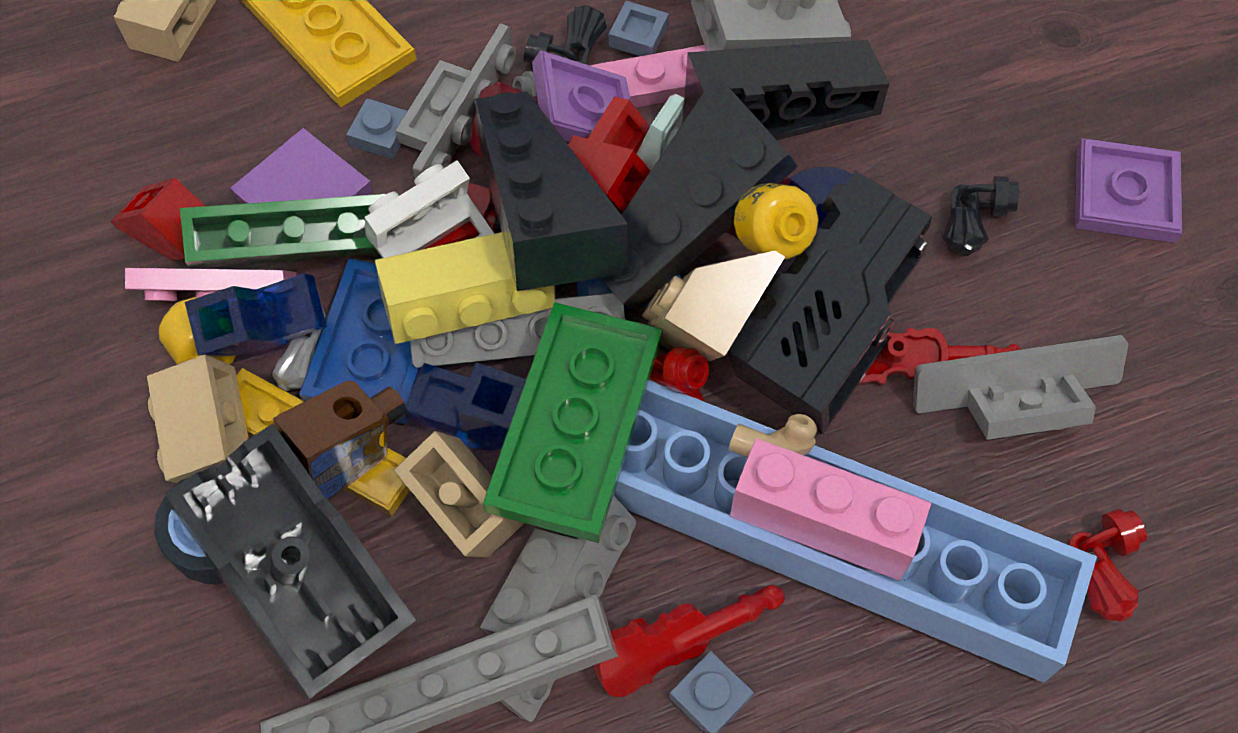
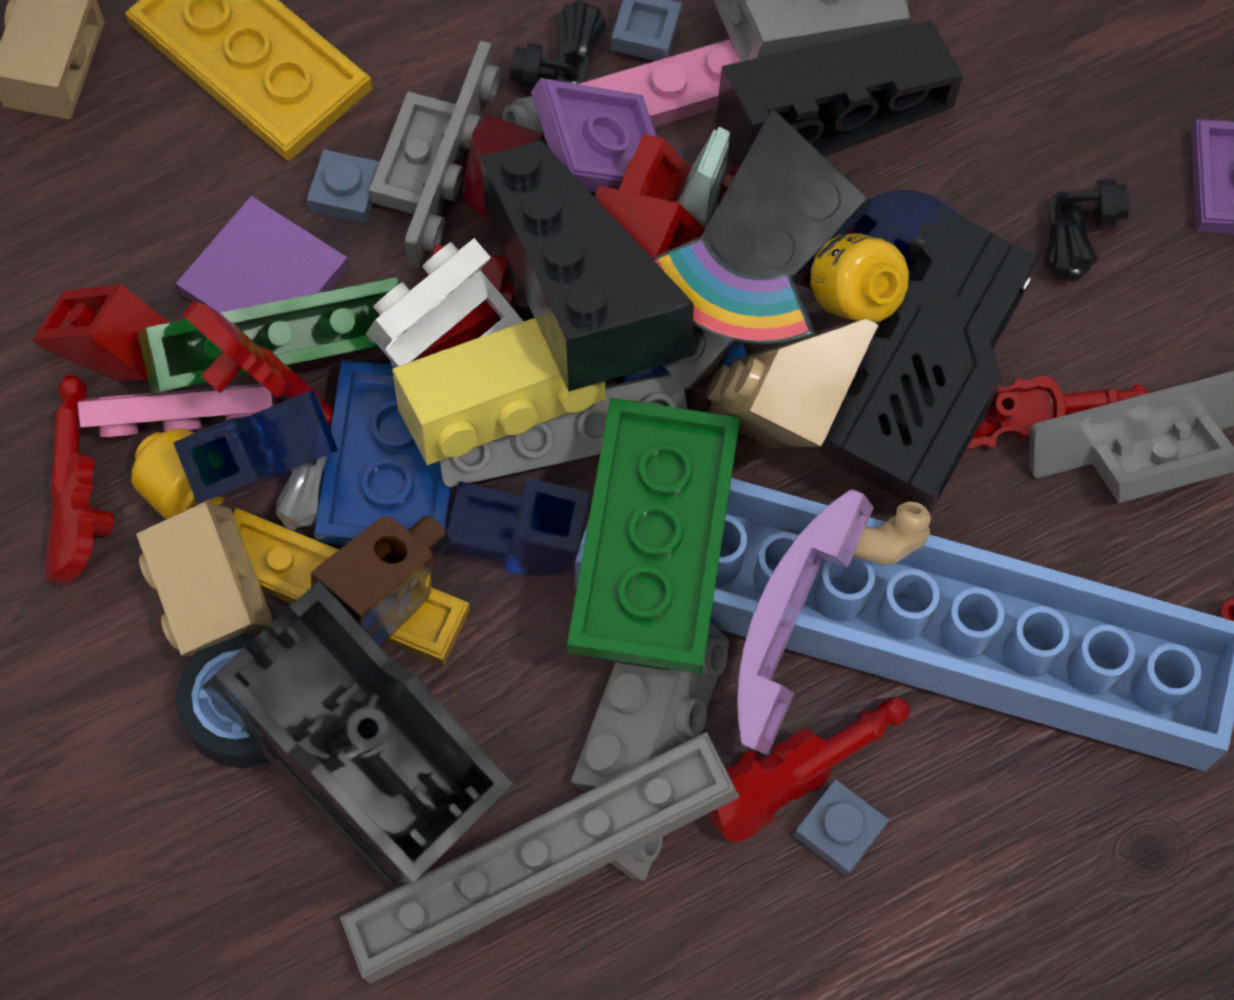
camera: 10 degrees left, 5 degrees up
tan brick [394,431,524,558] -> none
red piece [650,347,709,401] -> none
bright pink brick [730,438,931,581] -> none
none -> red piece [44,375,114,585]
none -> red piece [182,301,334,428]
none -> tile [652,236,816,344]
none -> lavender slope [738,489,874,755]

